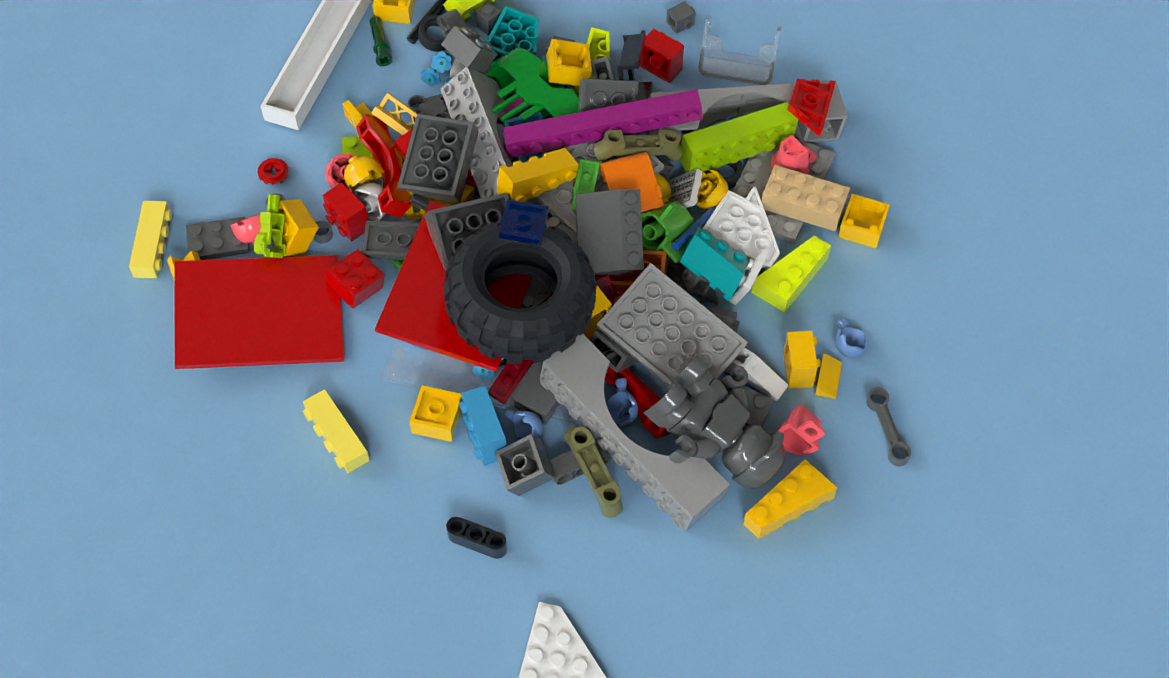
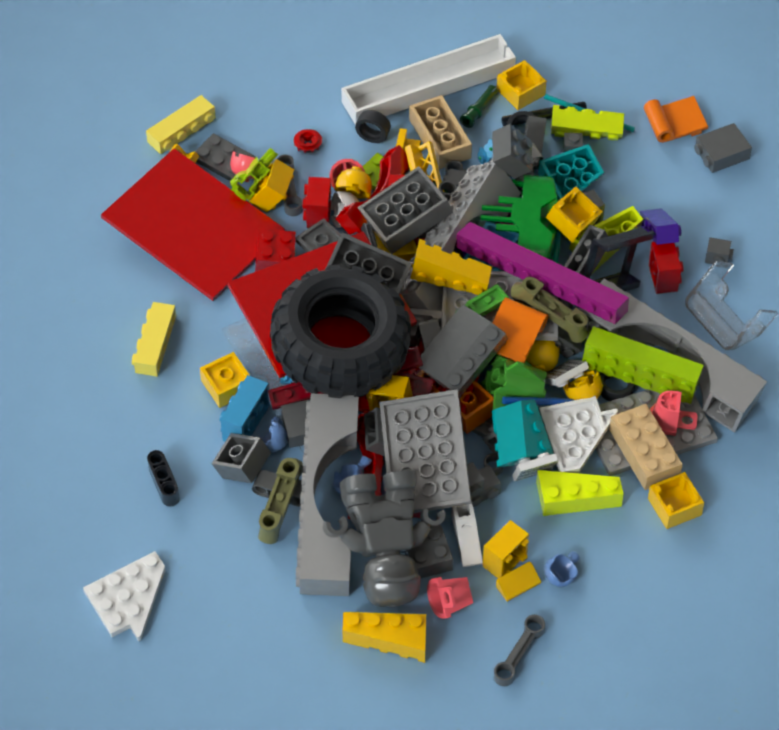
camera: 45 degrees right, 5 degrees down
clear blue tile [499,199,549,245] -> none
dark grey plate [578,78,639,113] -> none
red wing [787,79,836,136] -> none
none -> black tyre [355,110,391,143]
none -> tan brick [409,95,472,169]
none -> dark purple brick [640,208,682,245]

